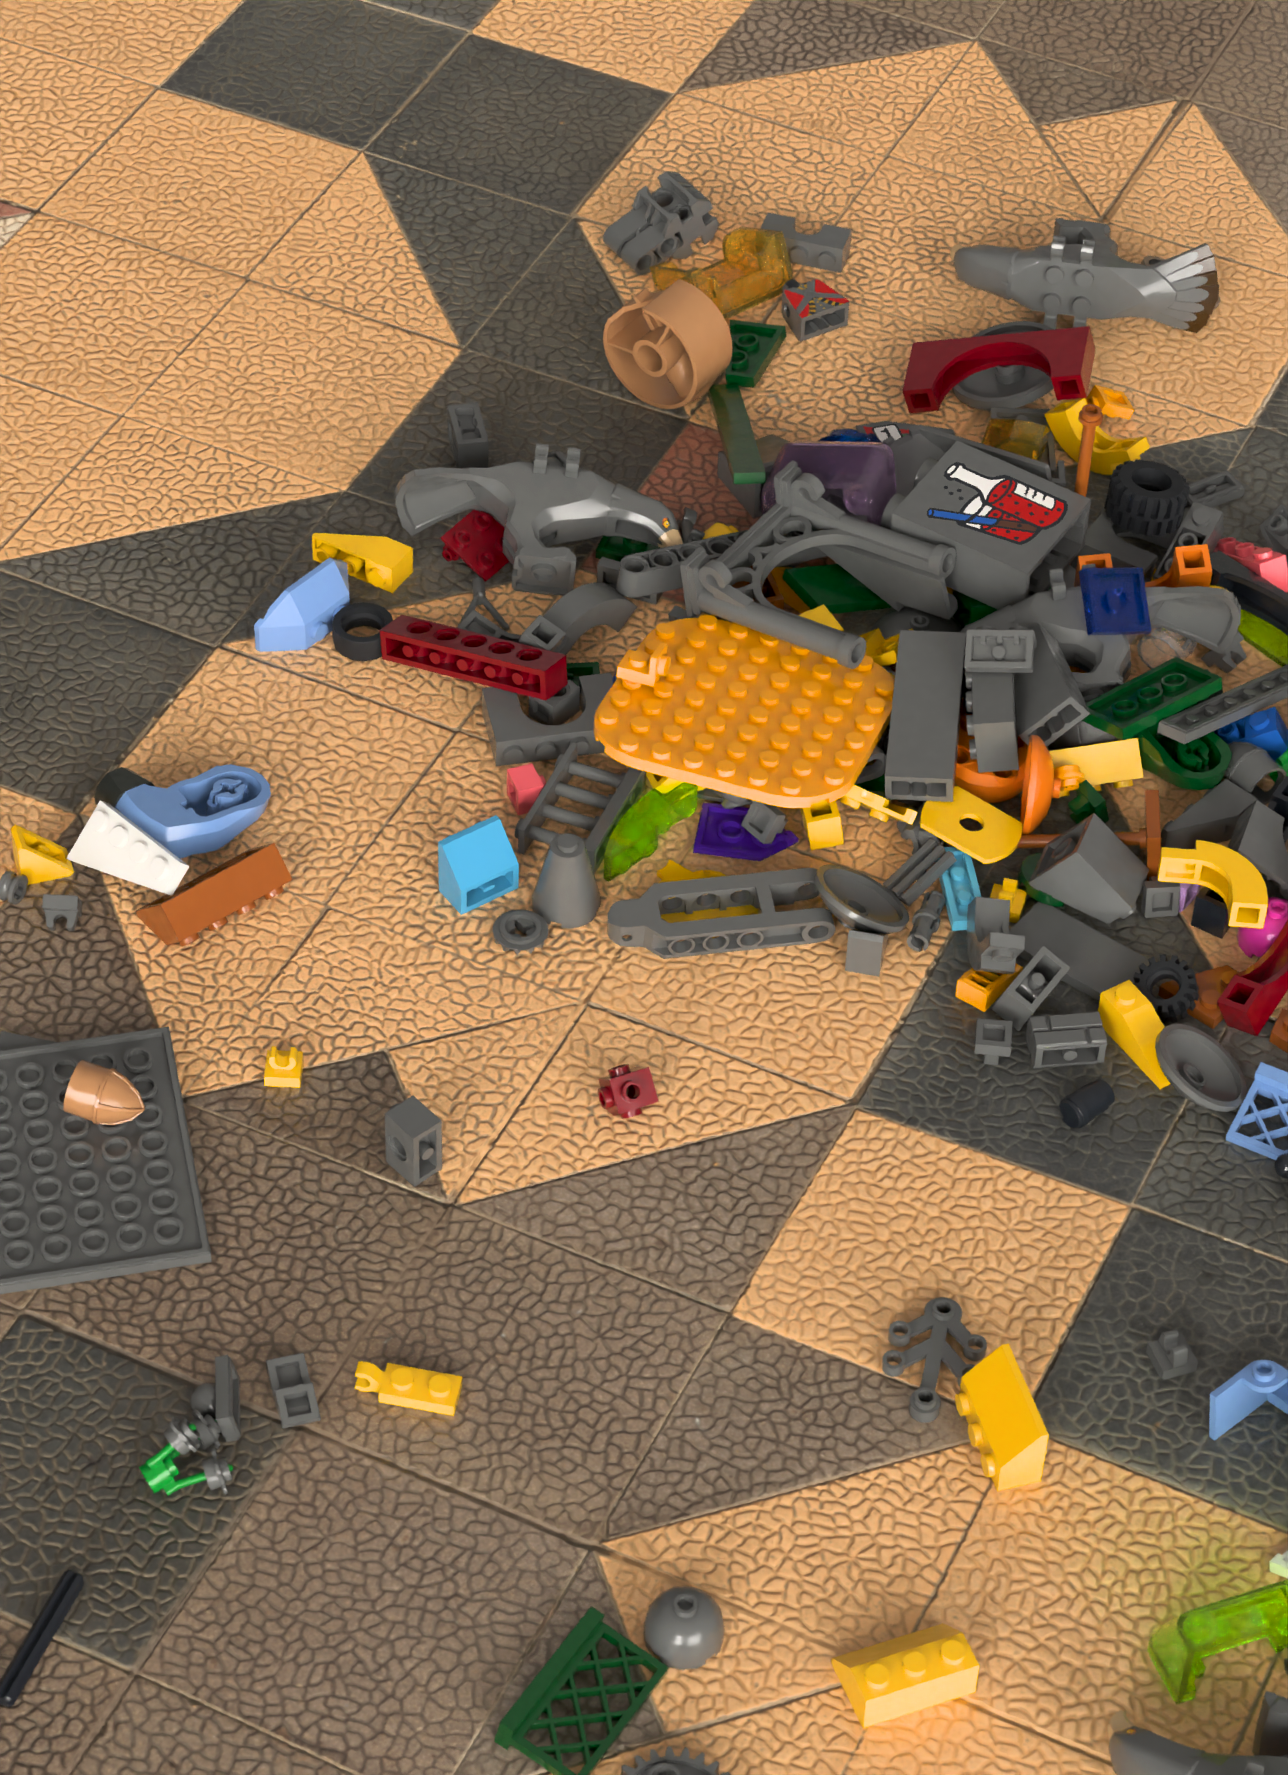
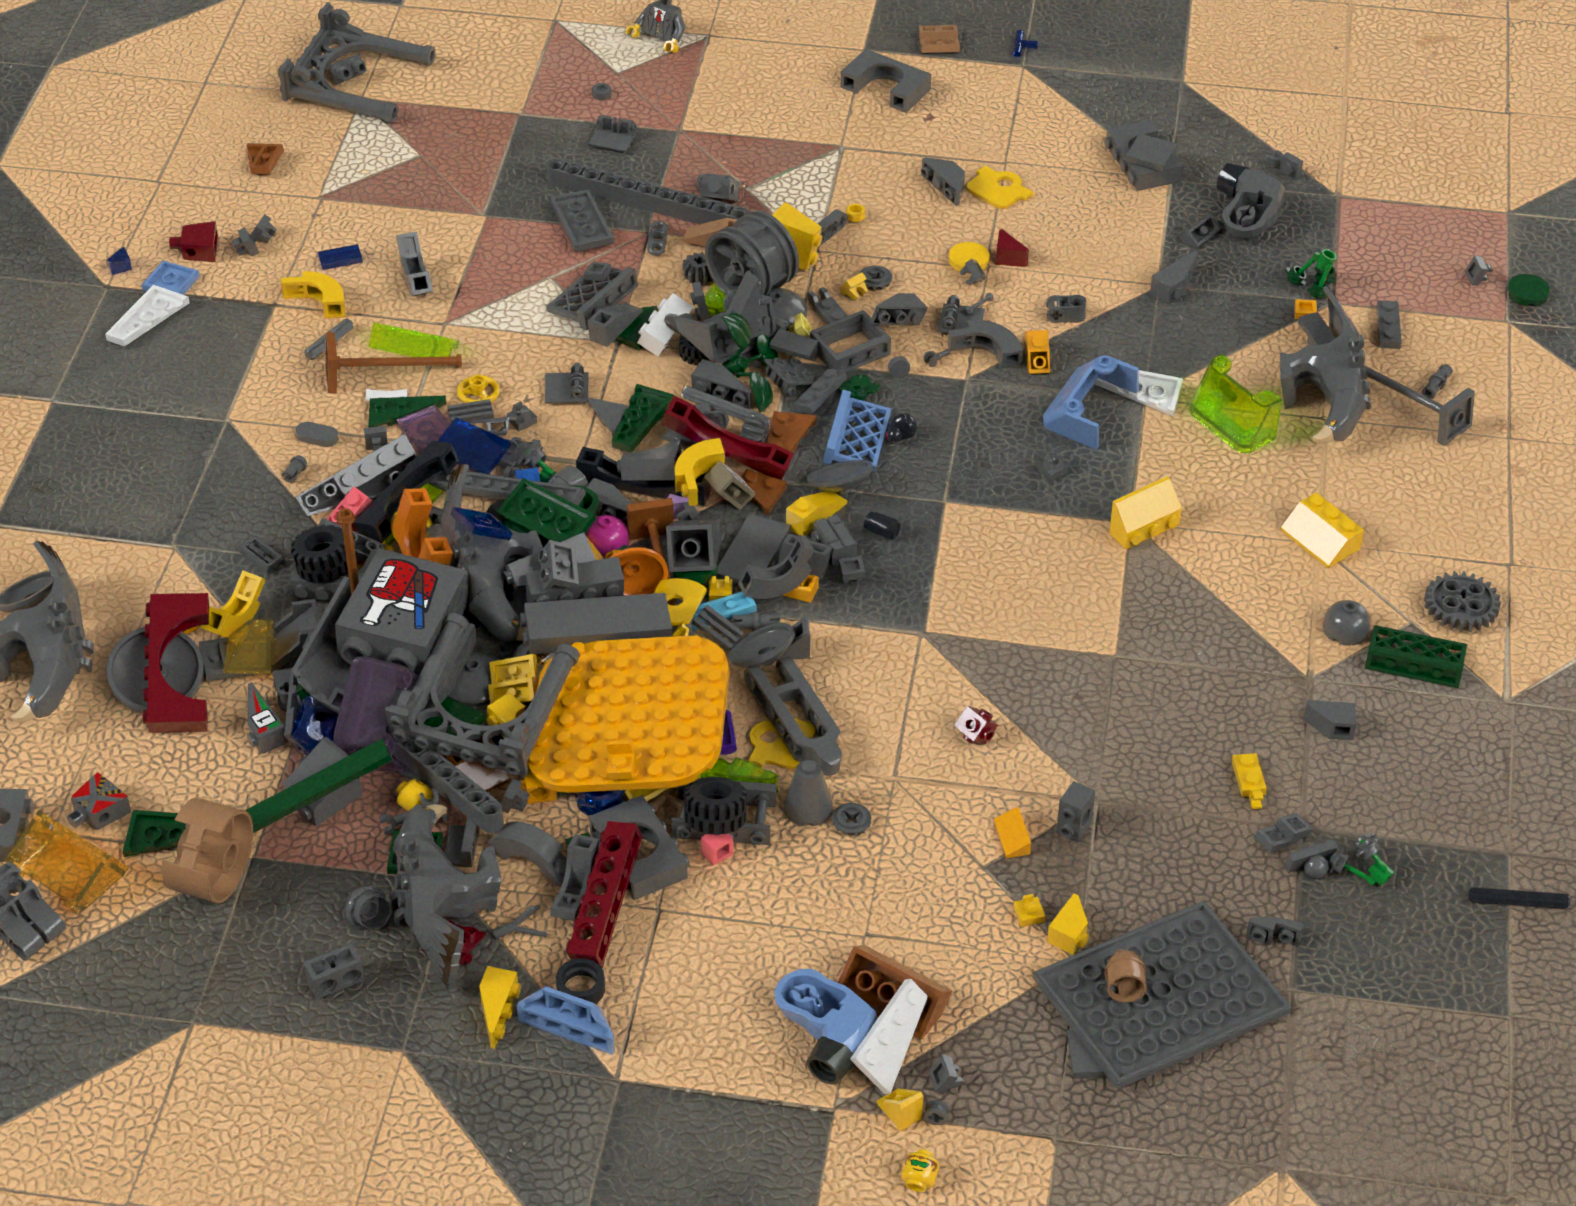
camera: 105 degrees left, 0 degrees up
slope [438,815,519,915] -> none
dark grey plant [882,1297,987,1423] -> none
black tyre [1133,954,1199,1024] -> none
none -> dark pink cylinder [585,515,629,559]
none -> black tyre [684,777,747,835]
none -> dark tan brick [704,461,756,510]
none -> light orange slope [994,807,1031,858]
none -> yellow slope [1047,893,1089,955]
none -> dark grey slope [1246,917,1304,947]
none -> dark grey slope [1304,700,1356,740]

